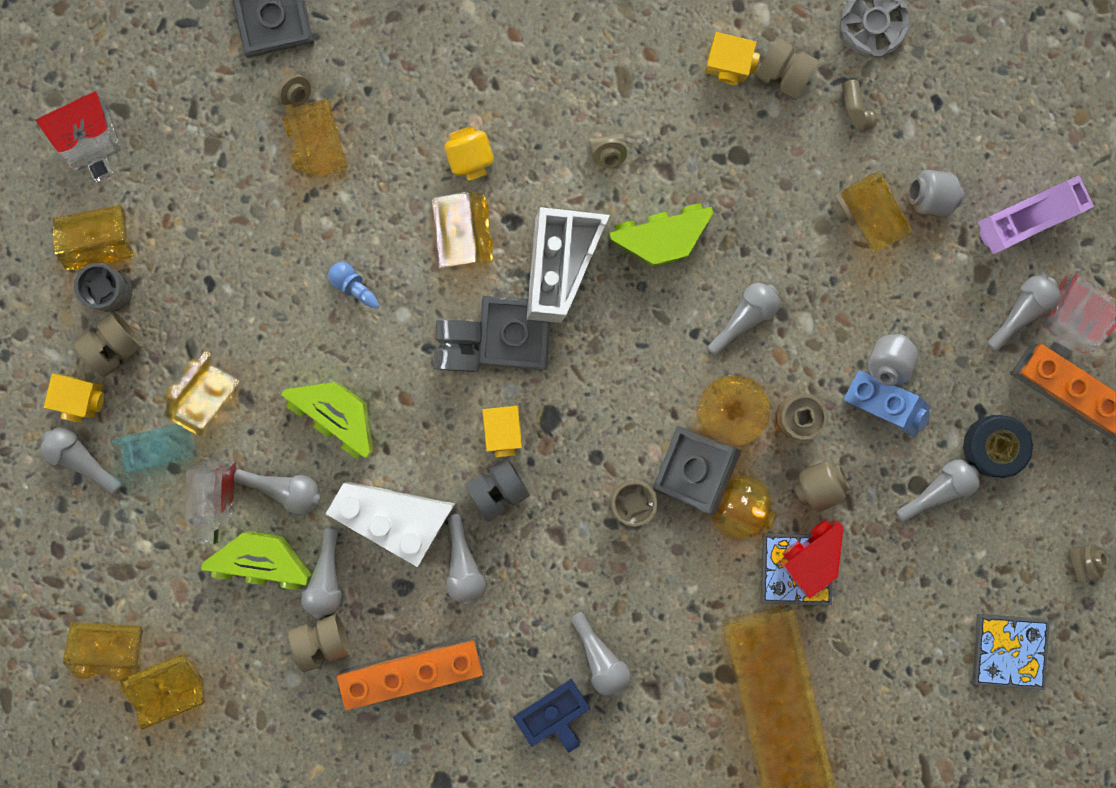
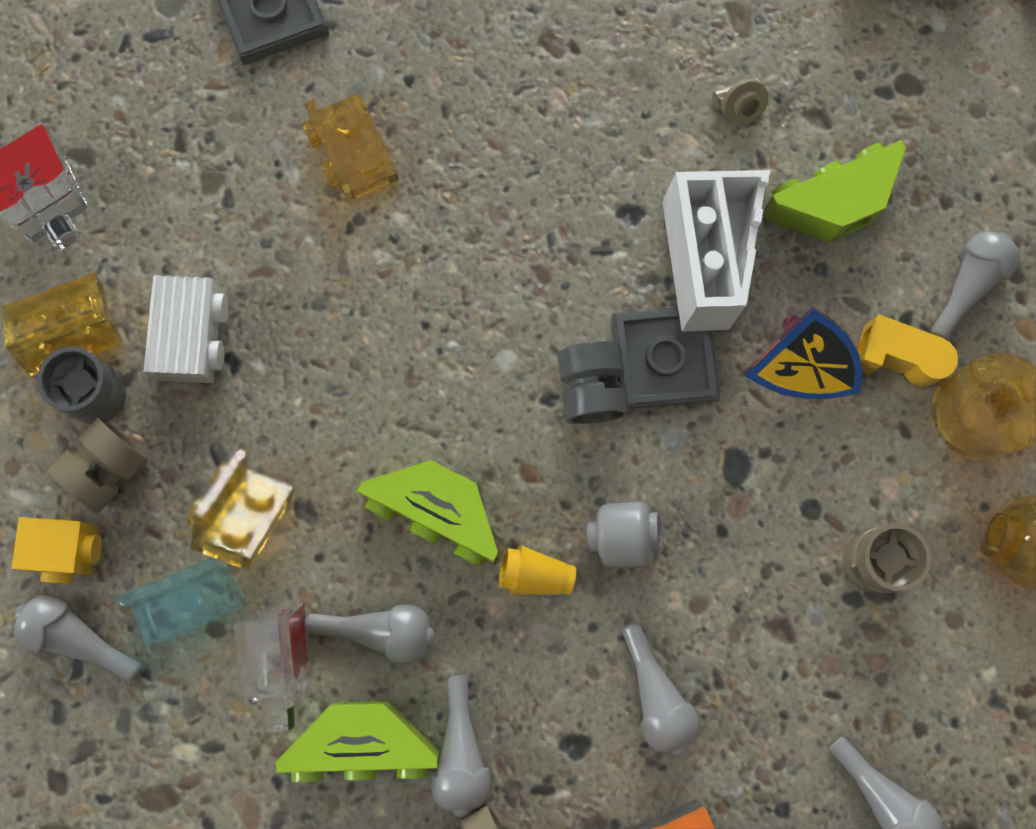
camera: 10 degrees left, 10 degrees down
dark tan plate [270,68,311,109] -> none
white wedge [326,482,455,567] -> none
medium blue bar [328,262,379,309] -> none
clear yellow bracket [432,192,494,268] -> none
yellow head [444,126,494,180] -> none
dark grey wheel [465,458,530,522] -> none
yellow brick [482,406,522,457] -> none
dark grey tile [652,426,742,516] -> none
none -> white brick [143,275,228,383]
none -> yellow cone [499,545,576,596]
none -> light grey head [587,501,663,569]
none -> shield [744,307,863,399]
none -> yellow leg [857,314,958,387]

